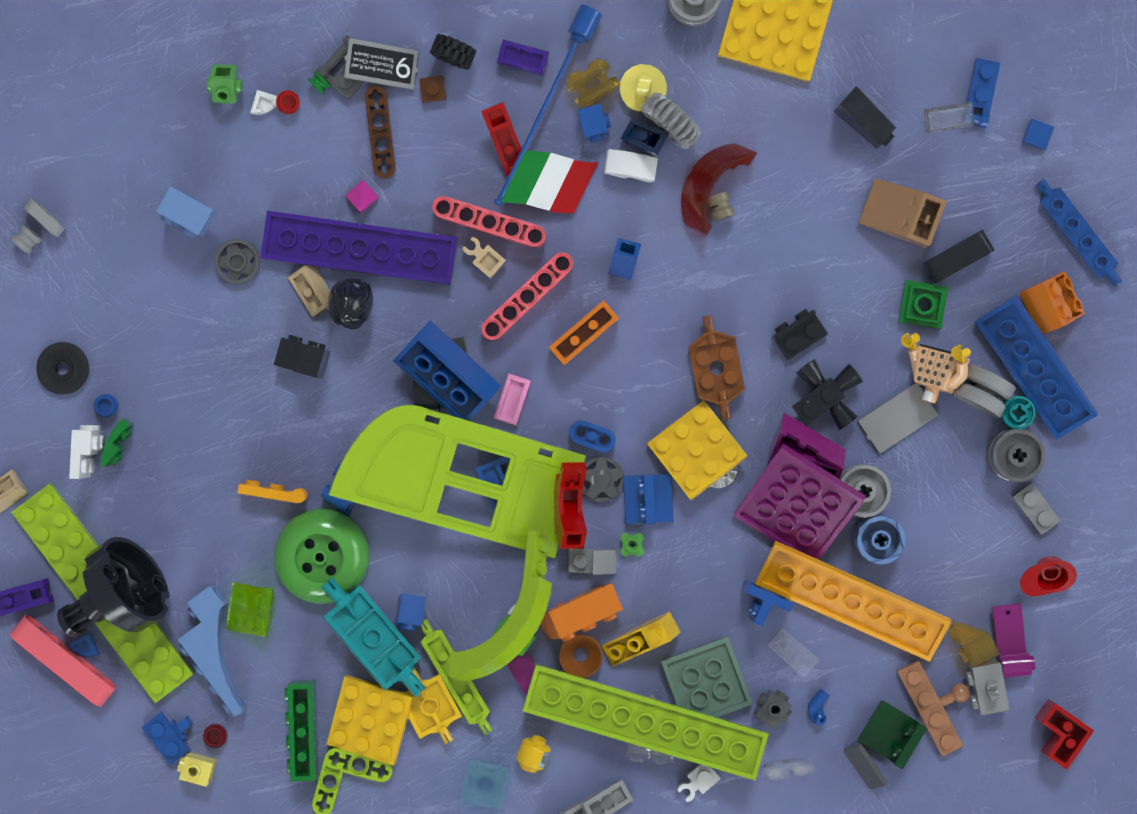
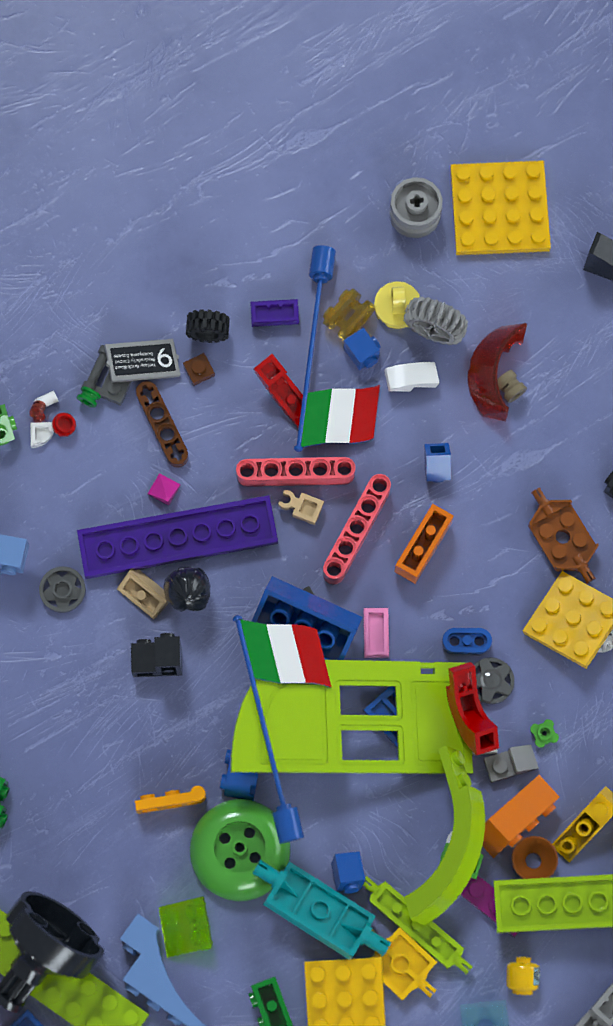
camera: 20 degrees left, 15 degrees down
dark blue slope [621,118,669,157] -> none
blue bracket [623,474,674,524] -> none
none -> clear red arm [29,391,58,423]
none -> flag [233,615,332,844]

